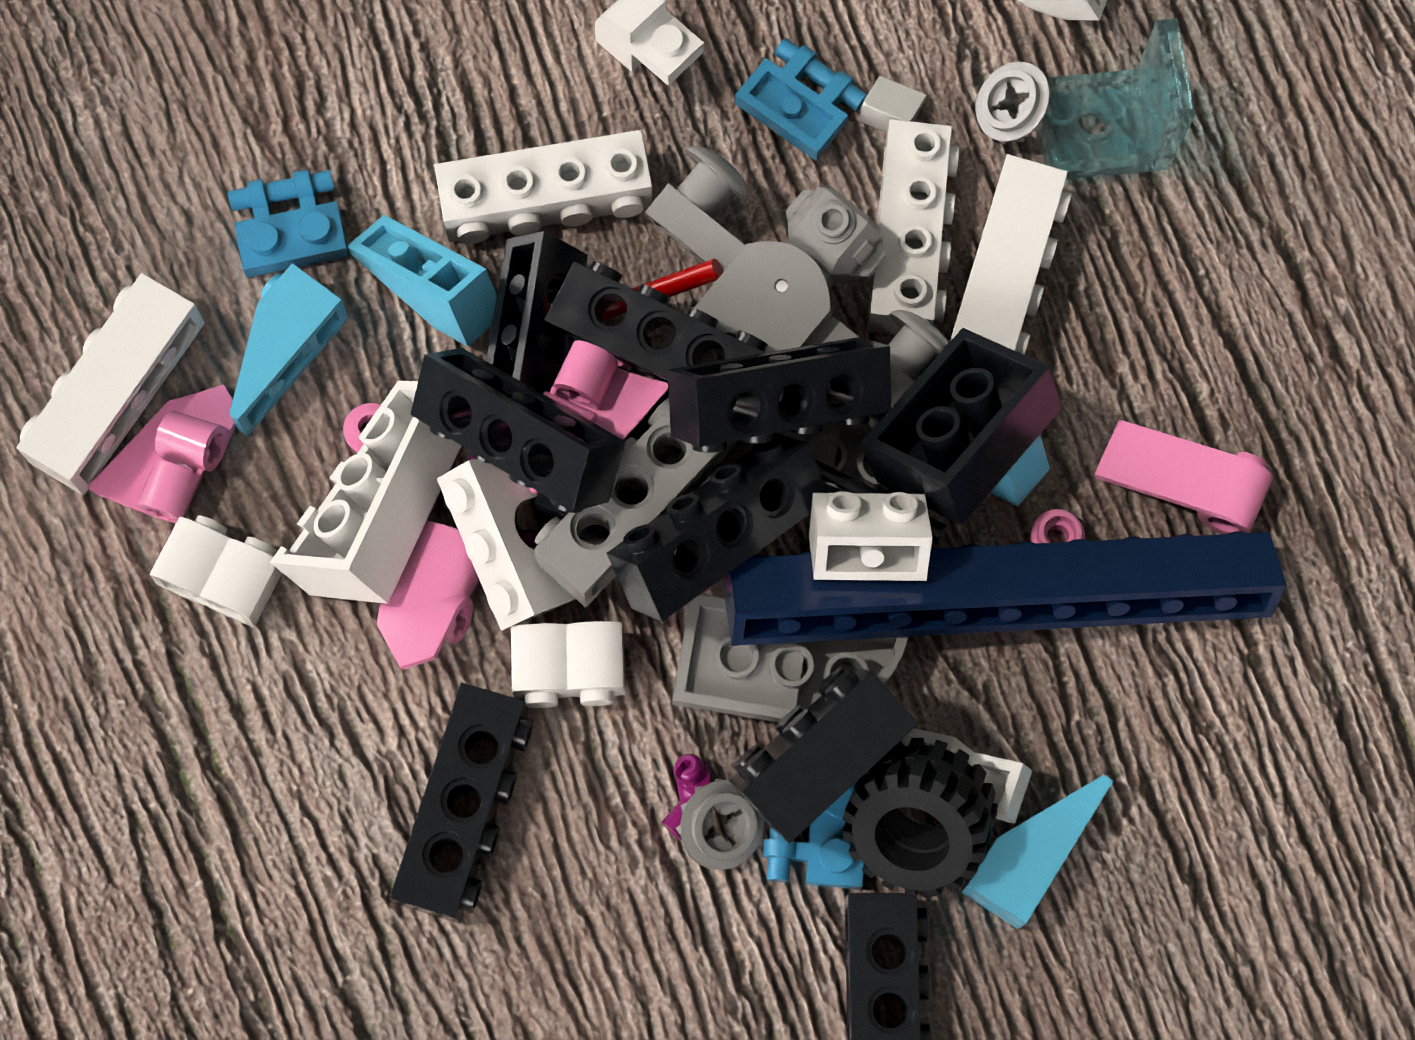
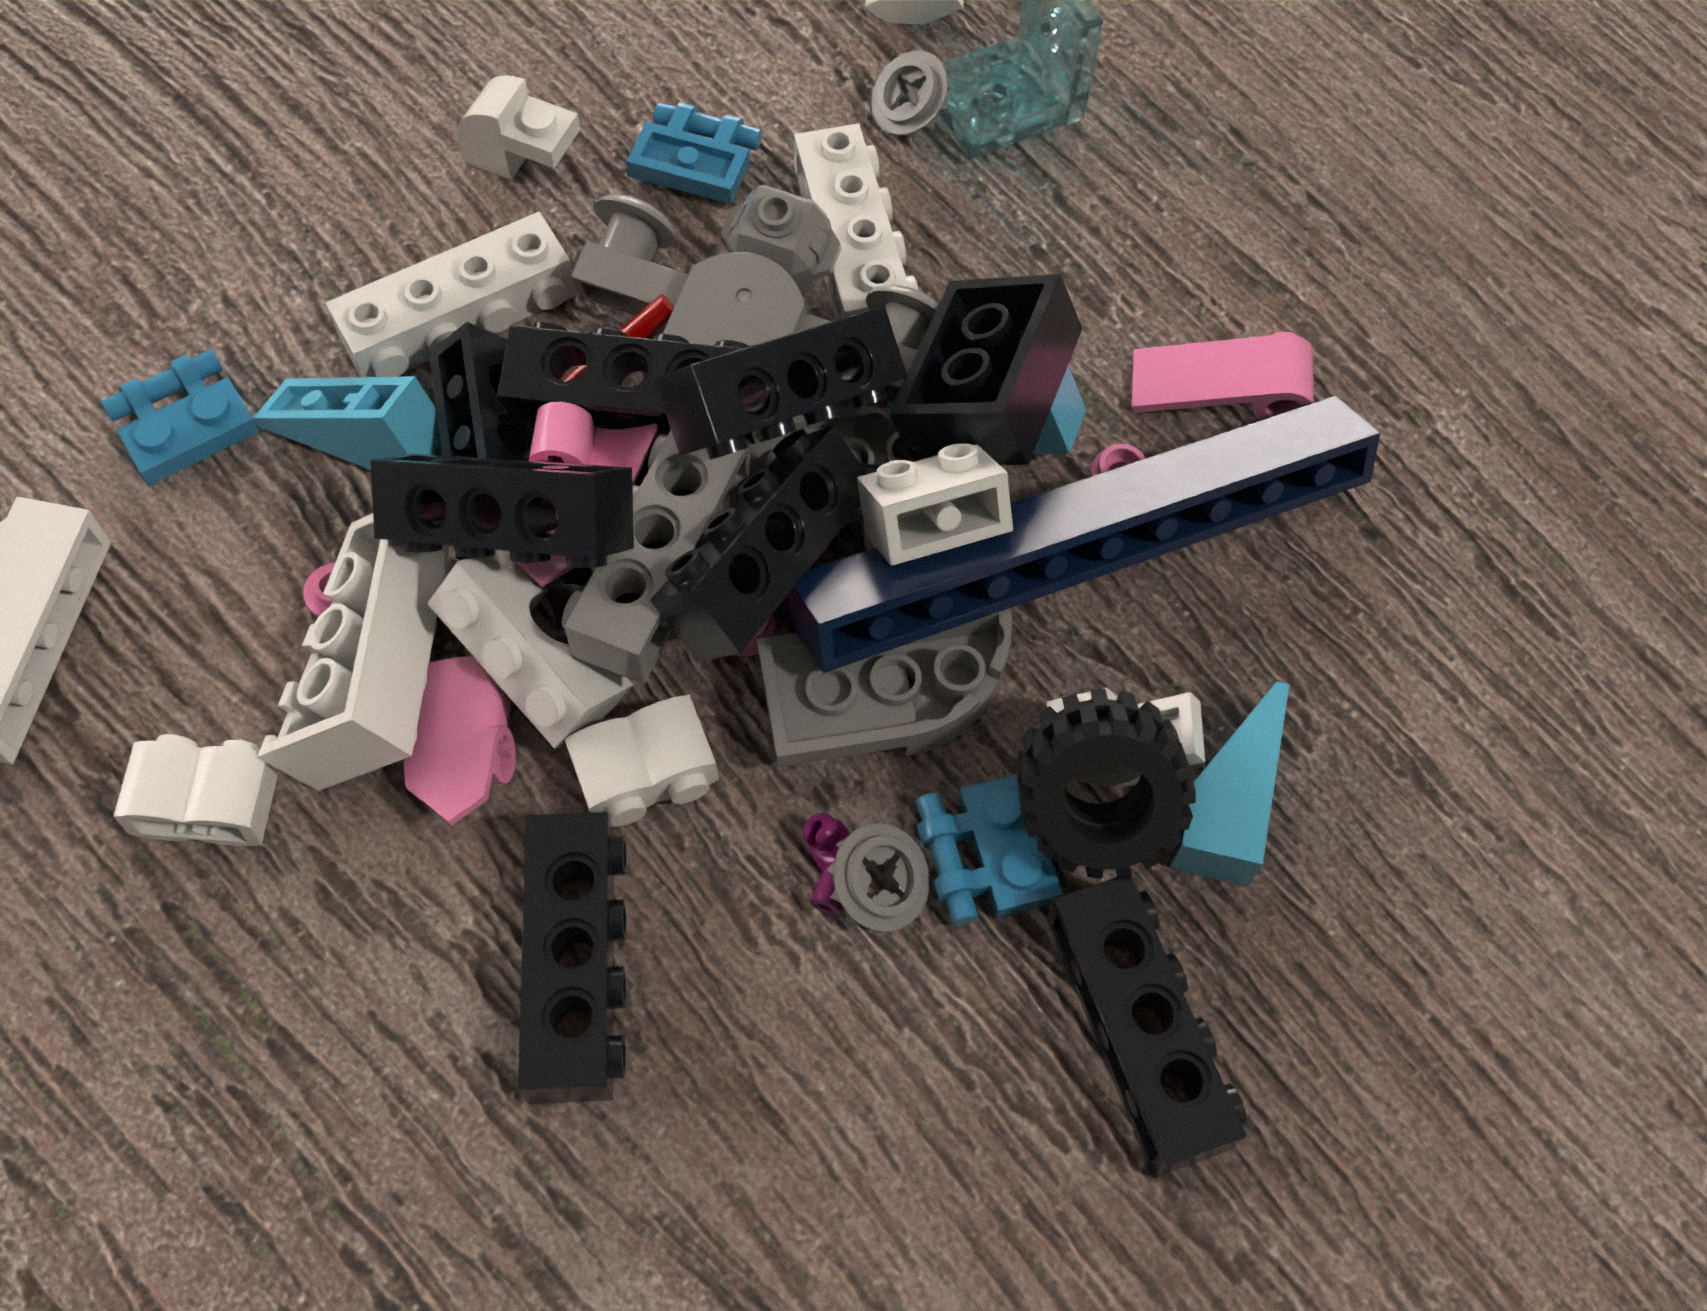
camera: 20 degrees left, 10 degrees down
bright pink panel [88,384,236,524] -> none
medium azure slope [229,263,349,437] -> none
black brick [729,667,919,844] -> none
white slope [859,76,926,132] -> none
white brick [950,154,1072,355] -> none

